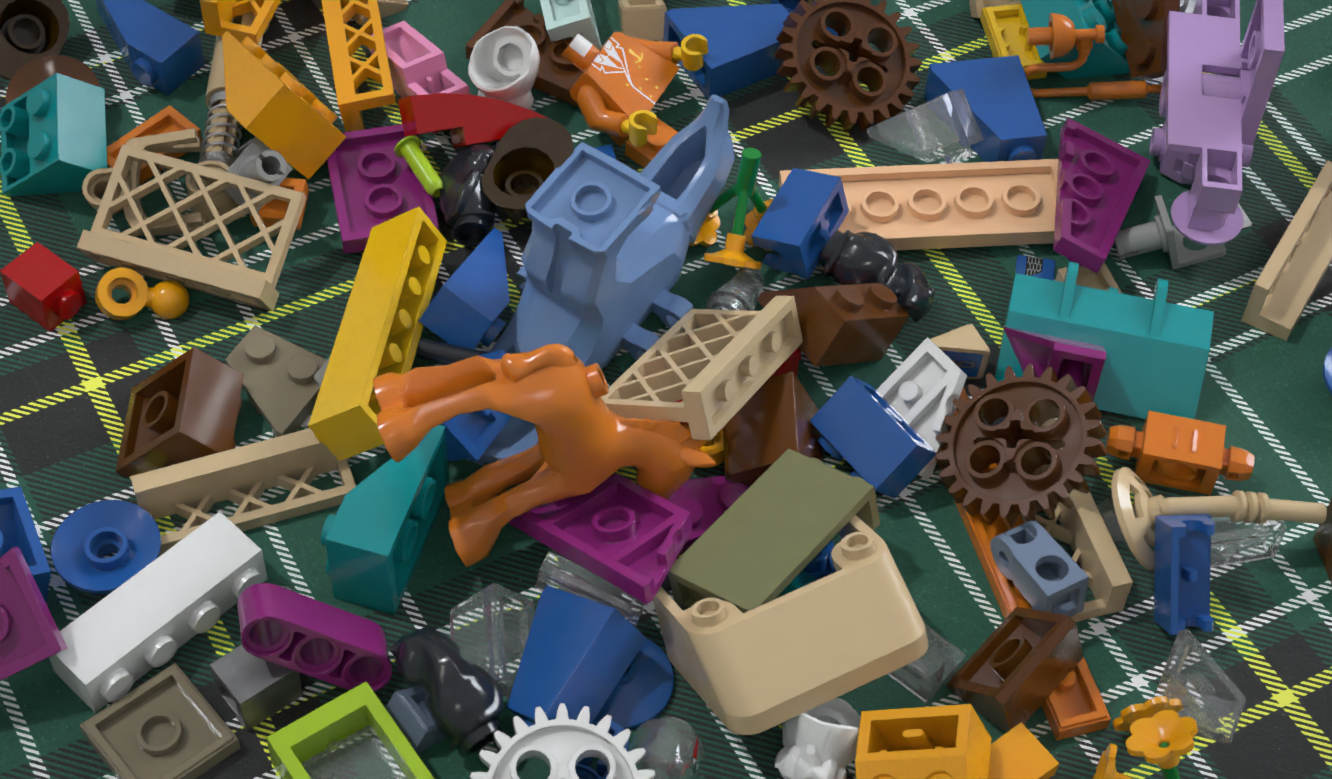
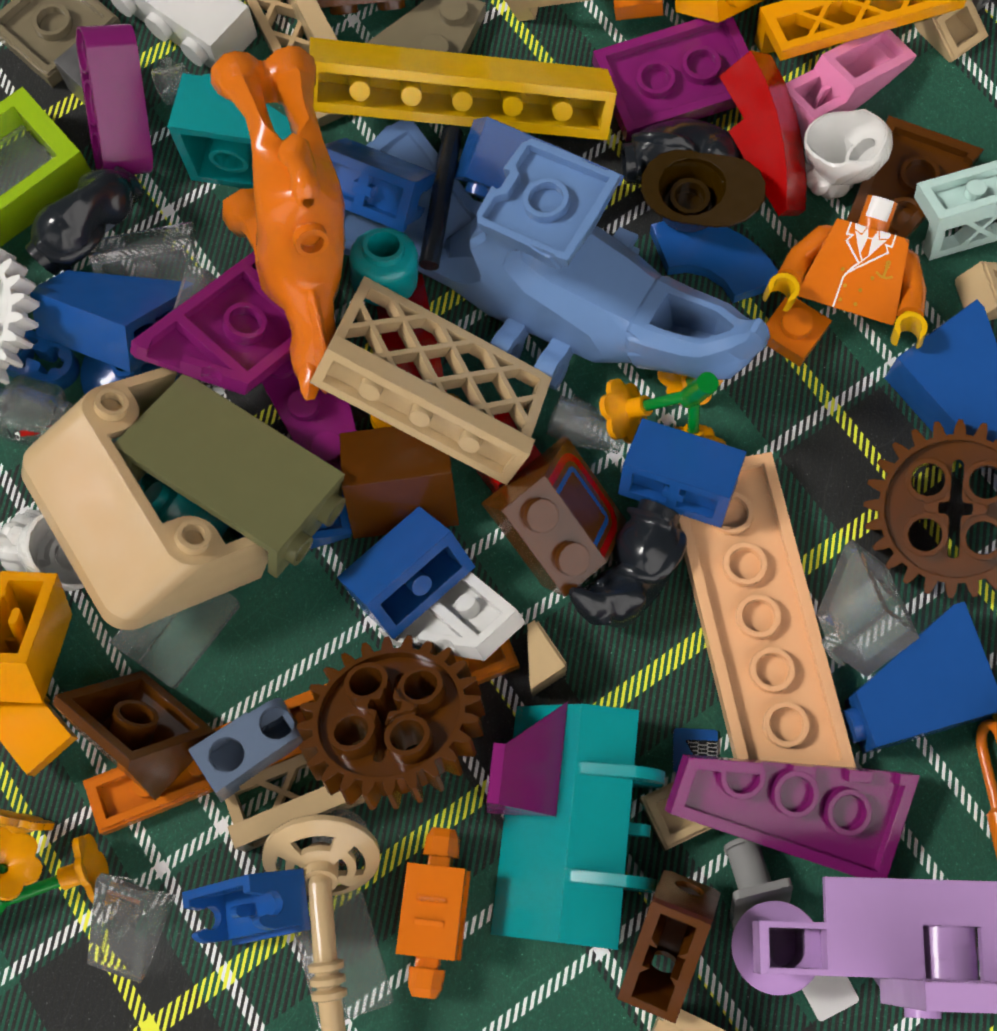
camera: 90 degrees right, 20 degrees up
lime piece [394,135,443,197] -> none
none -> reddish brown torso [617,870,720,1024]

